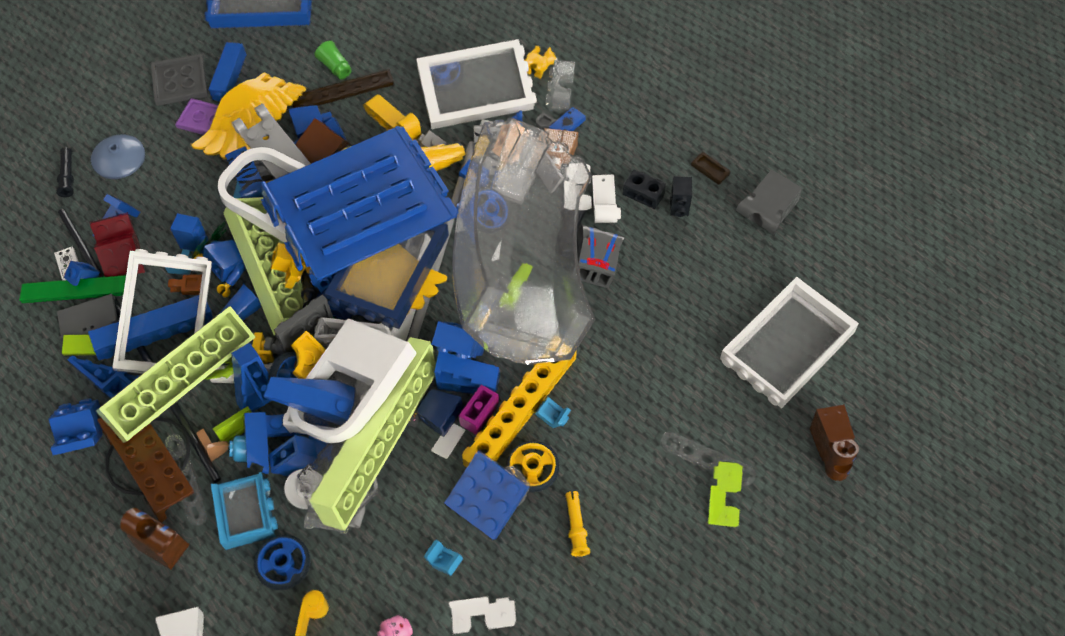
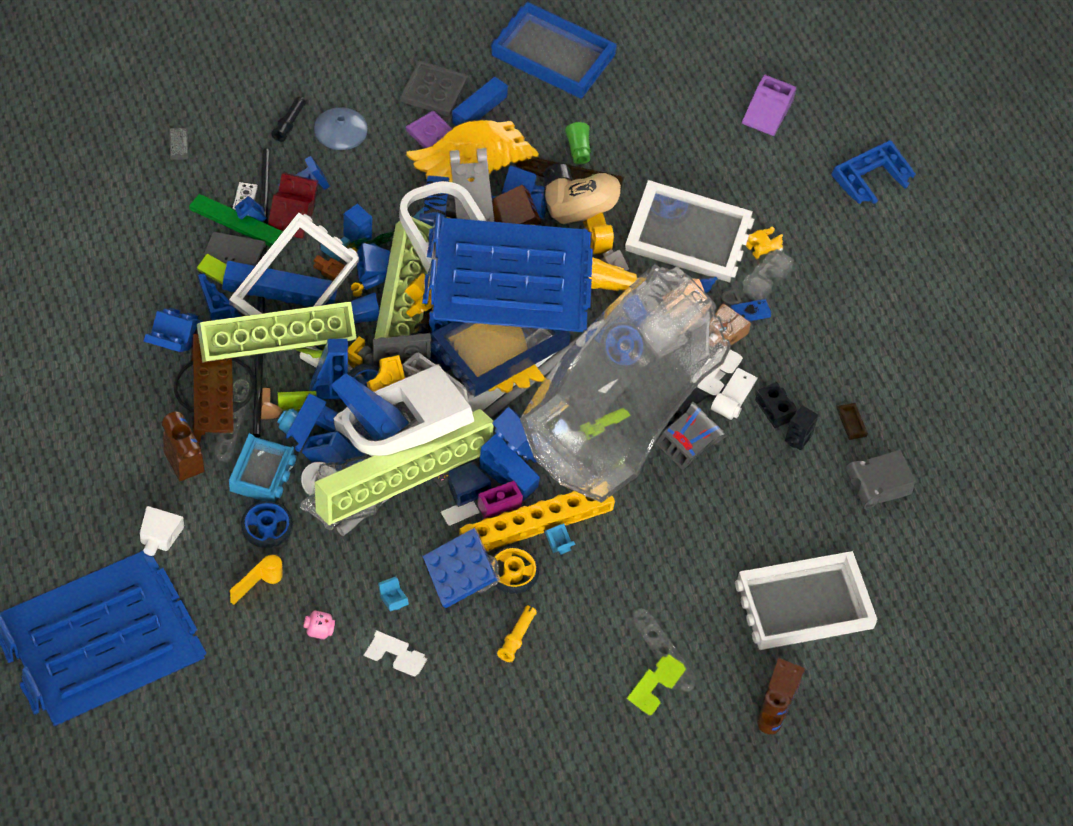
camera: 25 degrees right, 5 degrees down
none -> tan piece [543,164,620,224]

